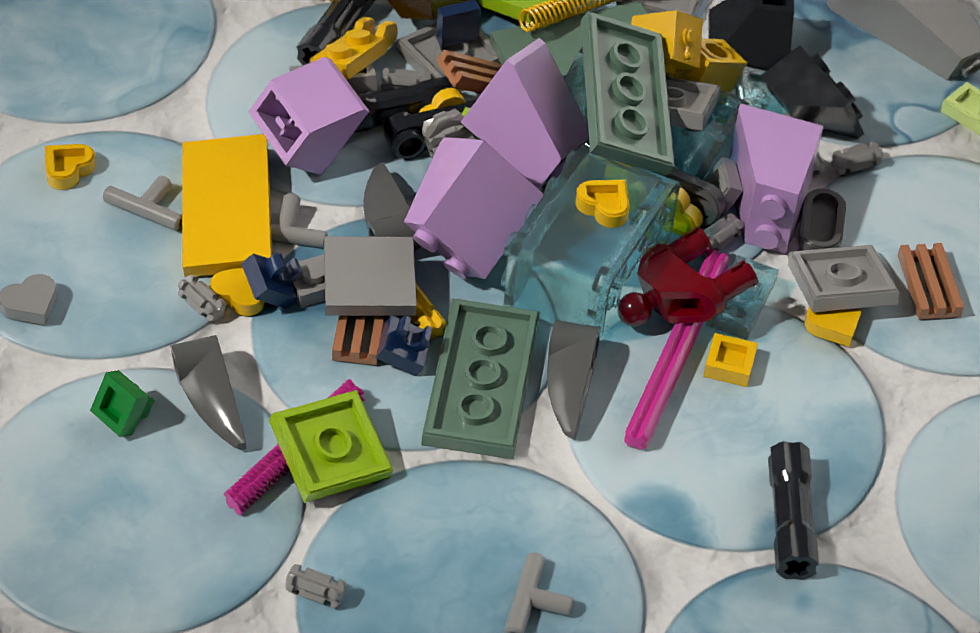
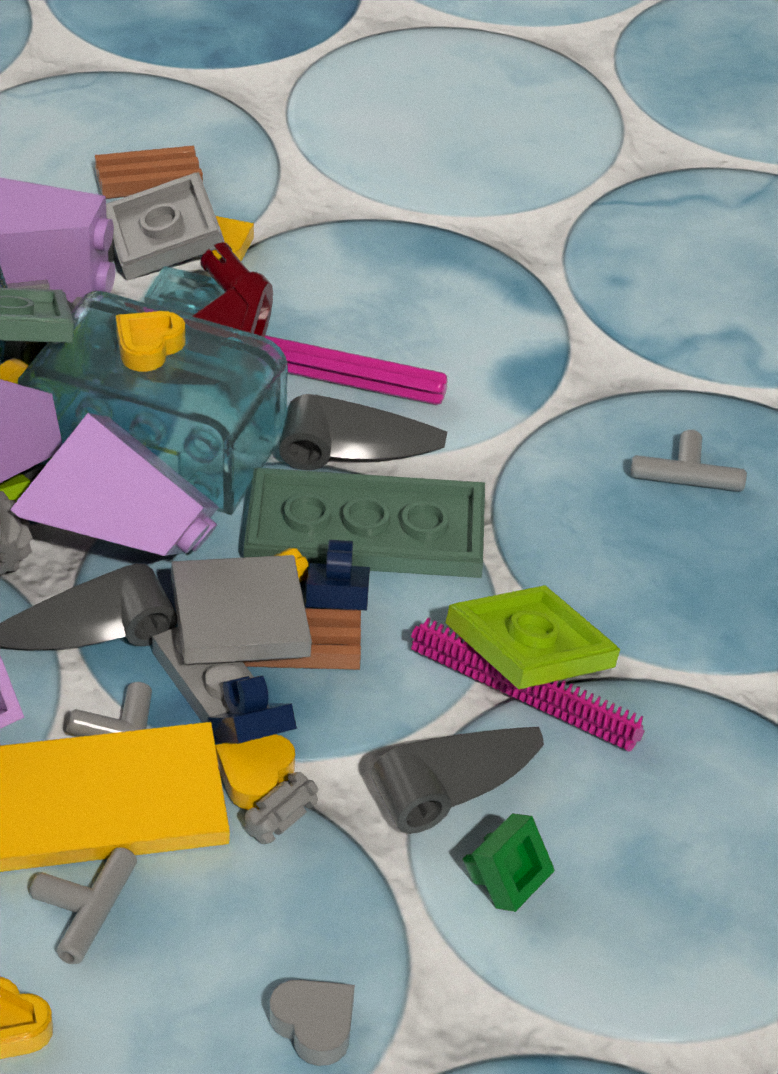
camera: 95 degrees left, 5 degrees down
light grey piece [286,564,347,608] -> none
yellow tile [703,333,758,387] -> none
black axle [768,441,819,580] -> none

